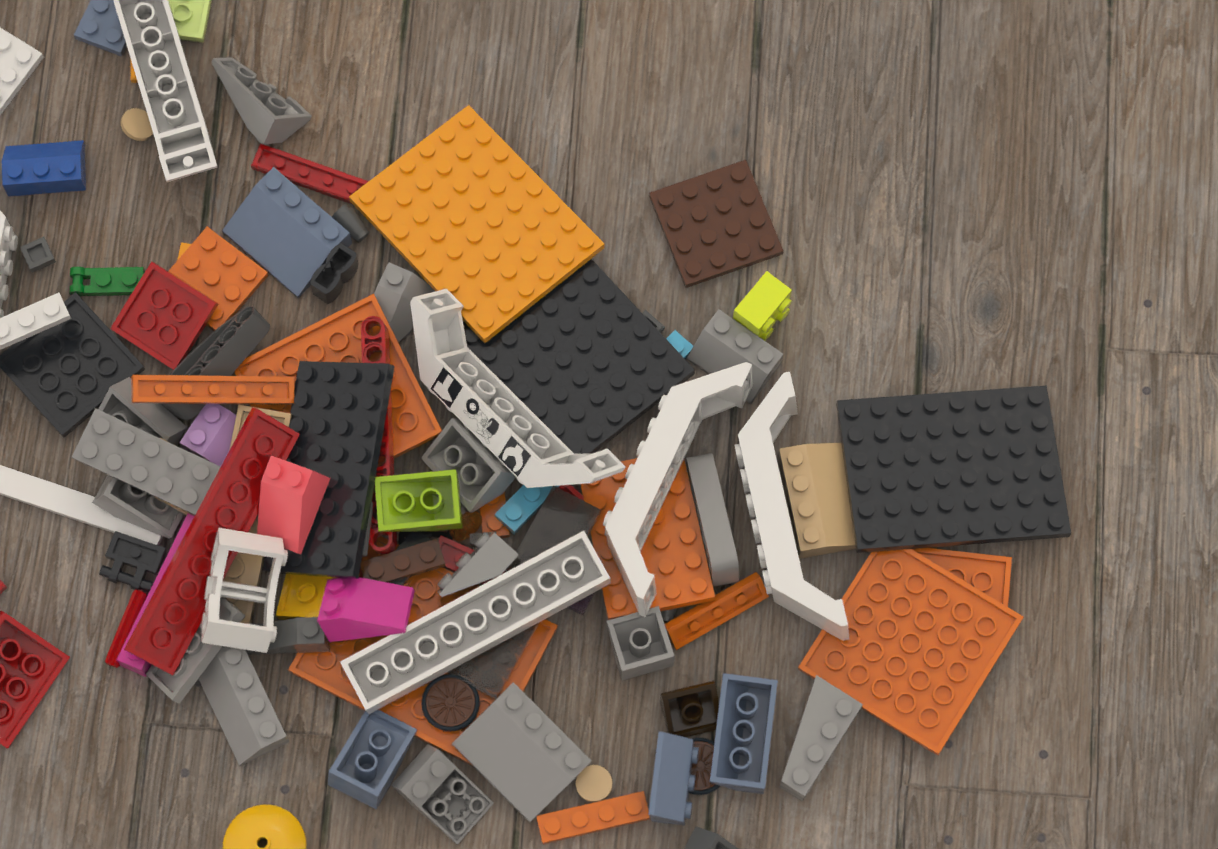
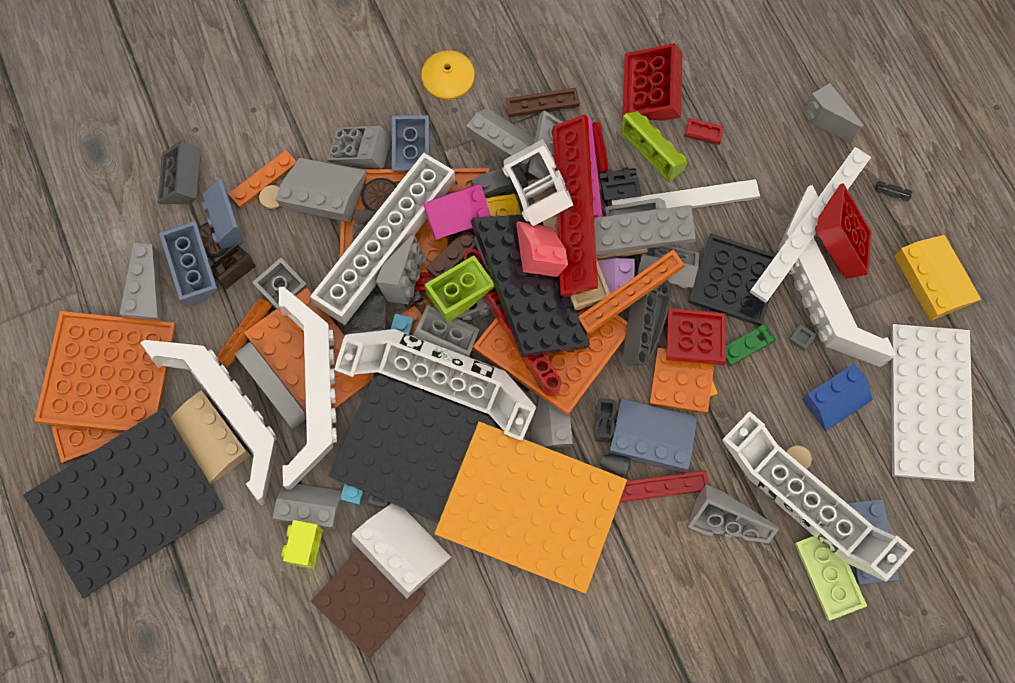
camera: 155 degrees right, 0 degrees up
none -> white slope [352,503,451,599]
none -> reddish brown plate [506,87,580,117]
none -> lime slope [620,111,688,182]

